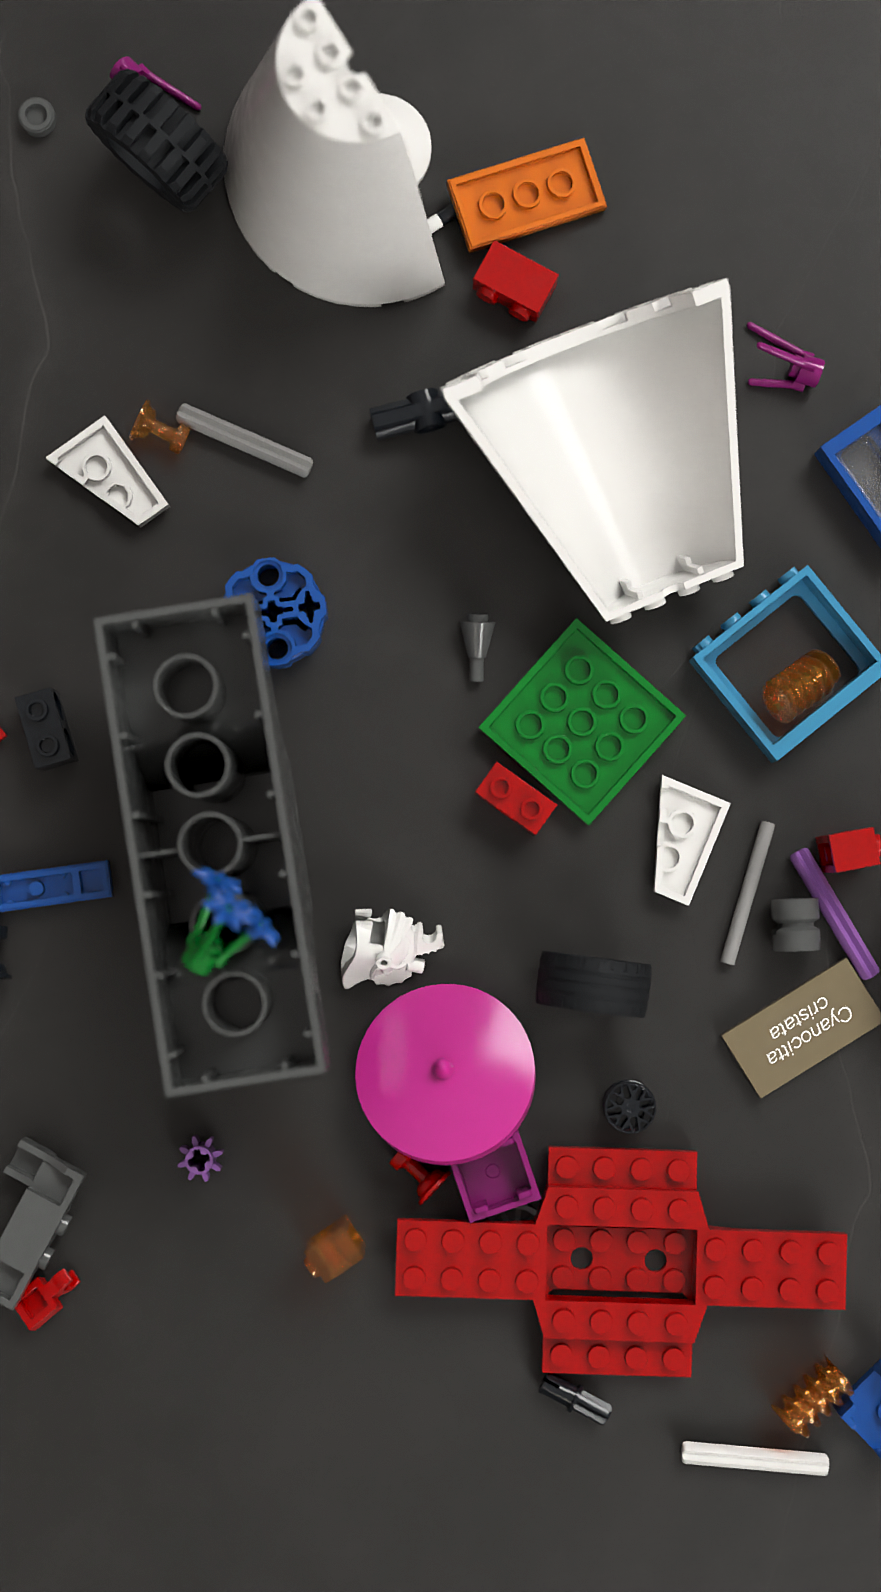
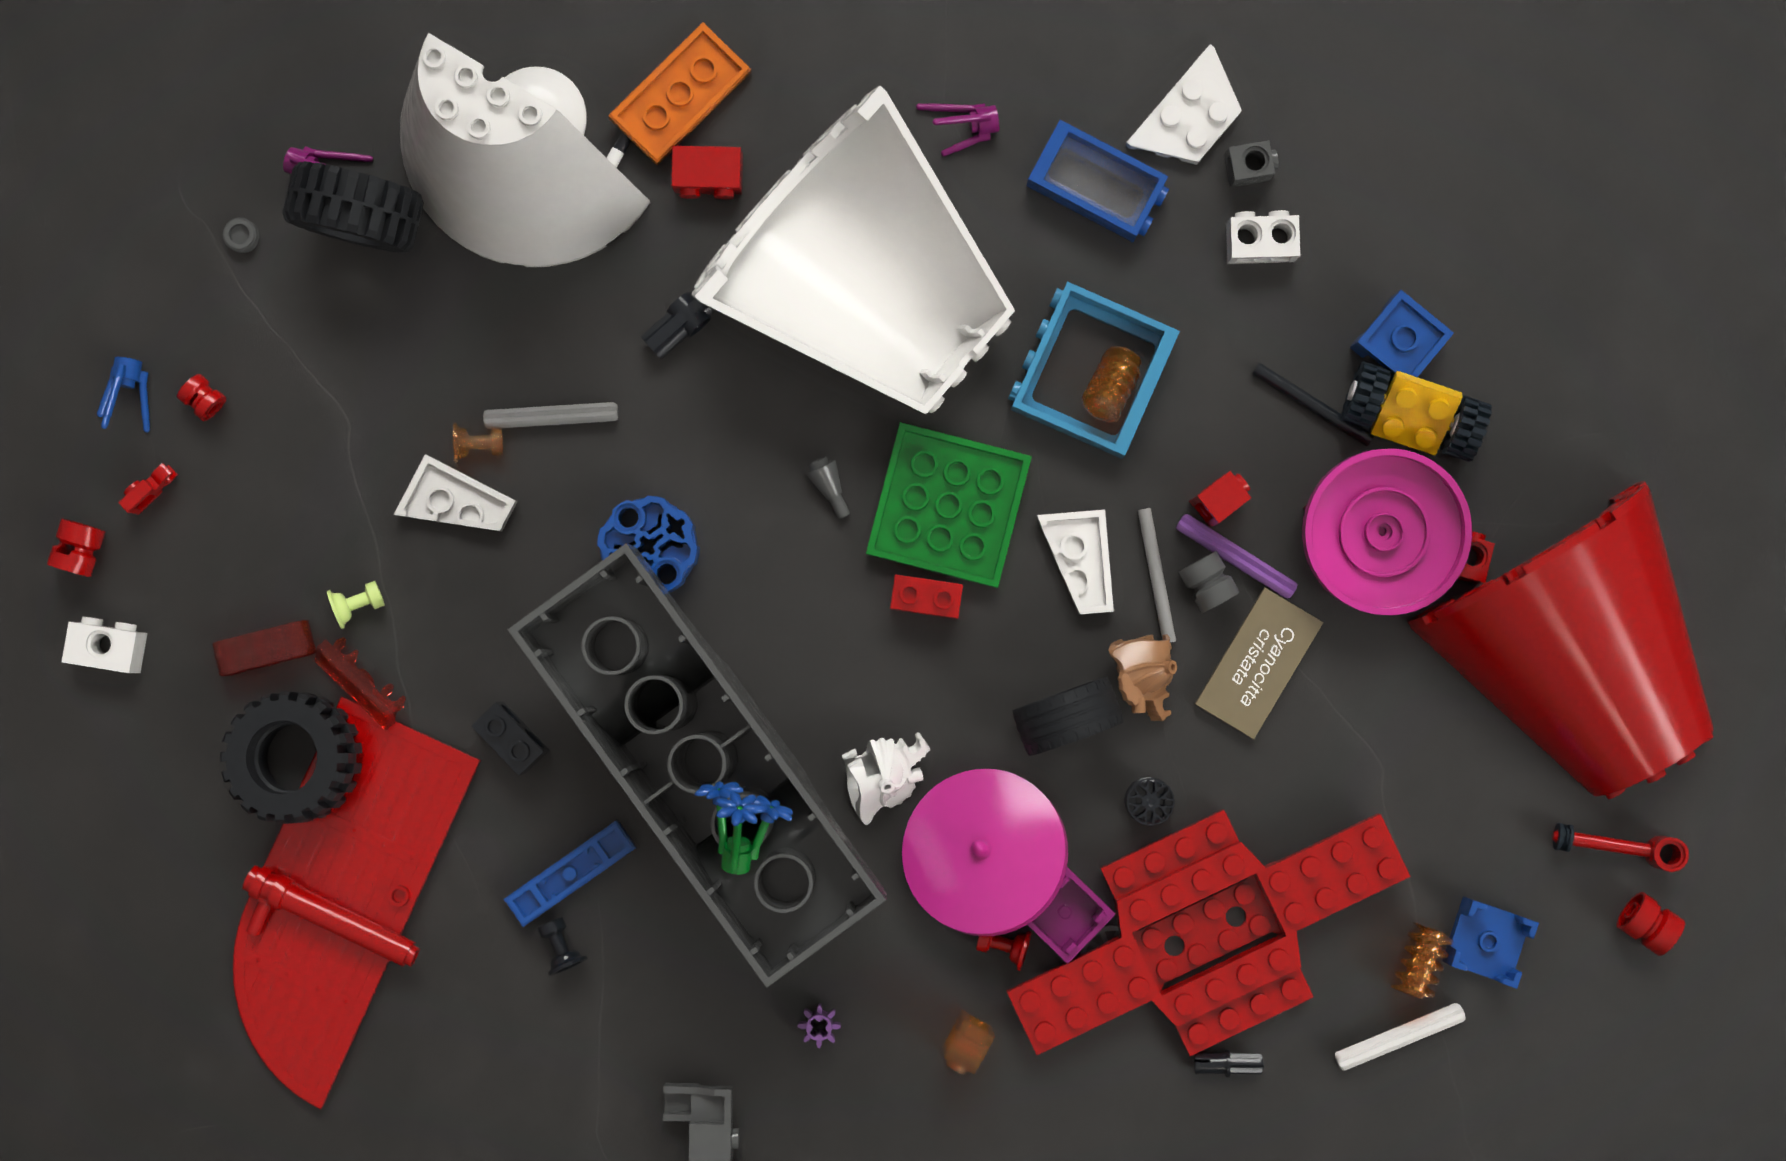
camera: 20 degrees left, 0 degrees up
none -> medium nougat helmet [1108,634,1177,721]

